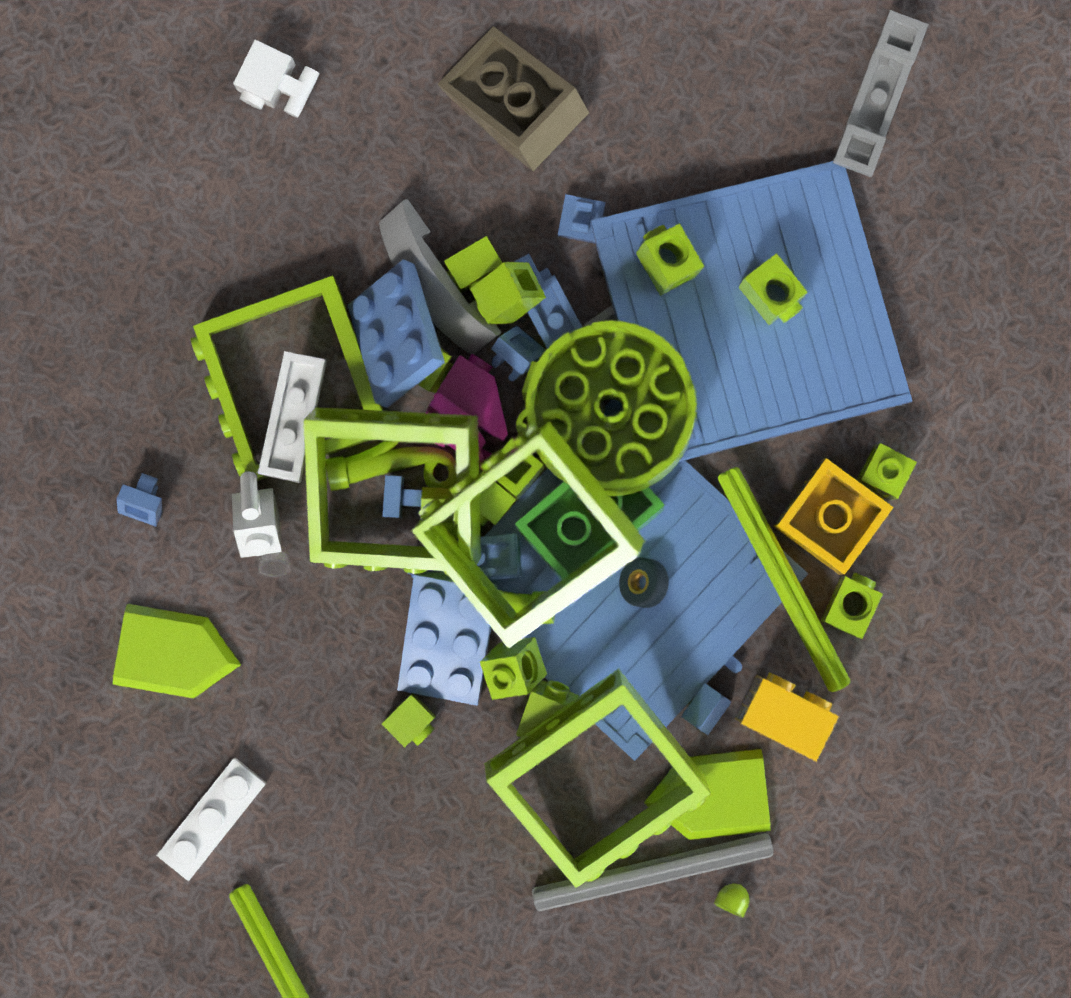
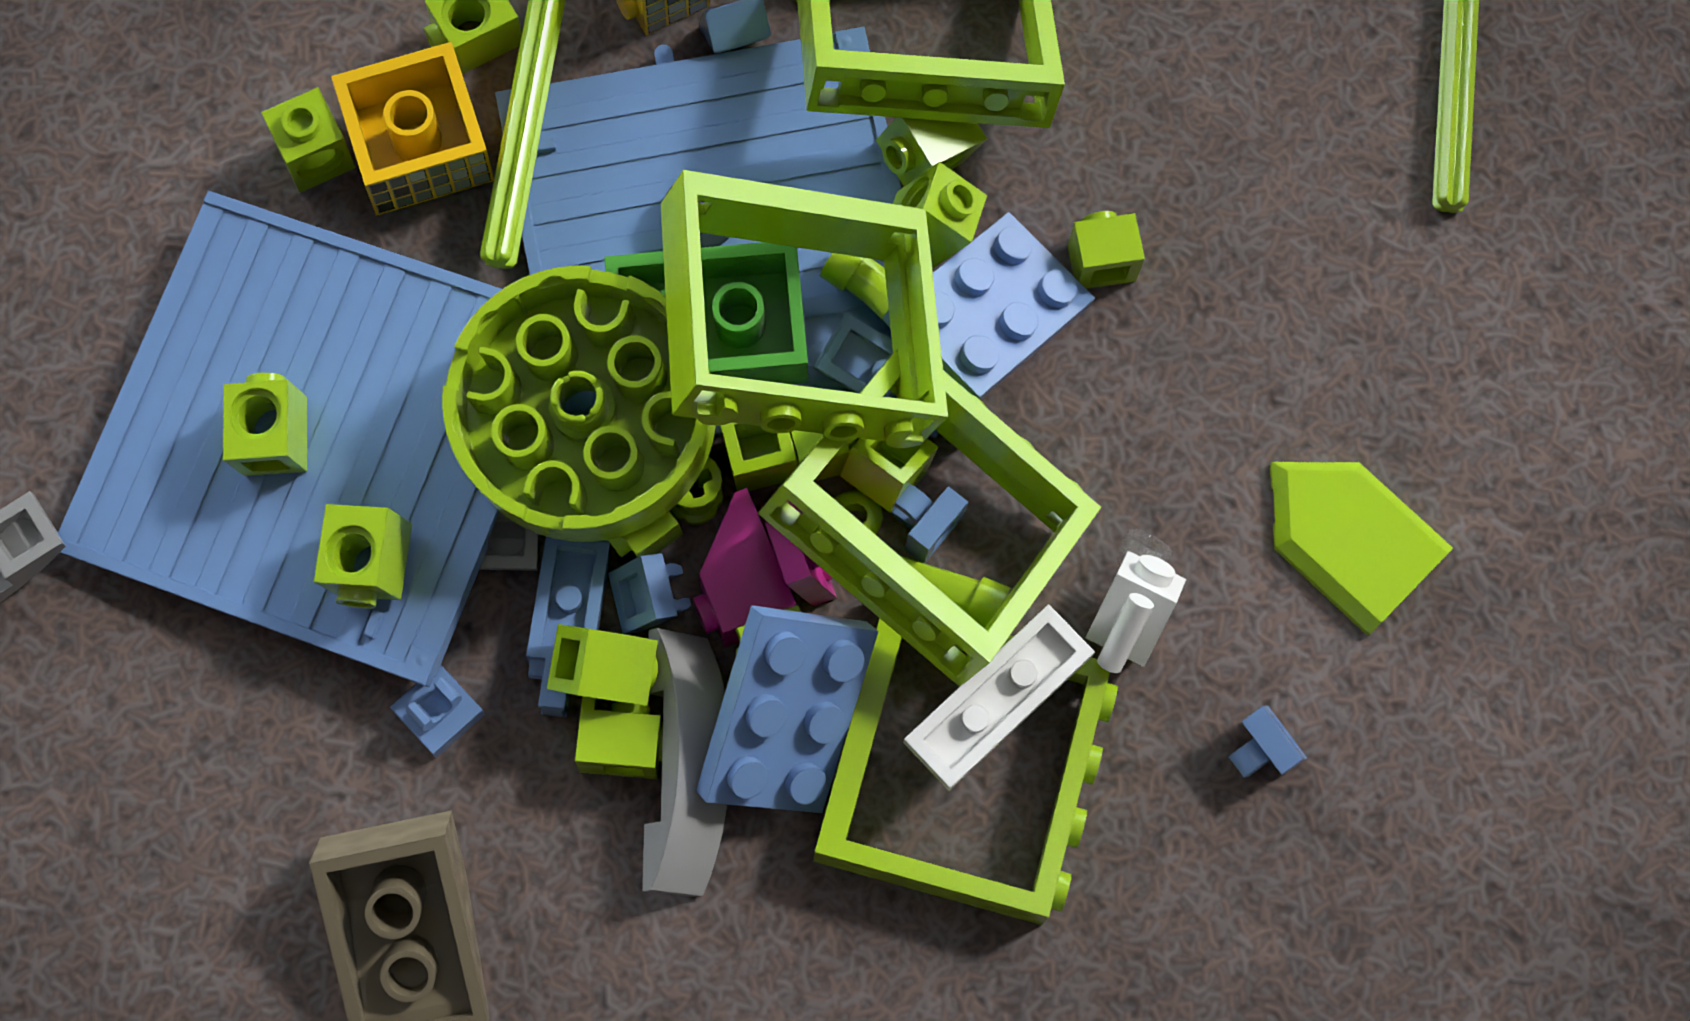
camera: 150 degrees left, 15 degrees down
white plate [156,758,267,881] -> none

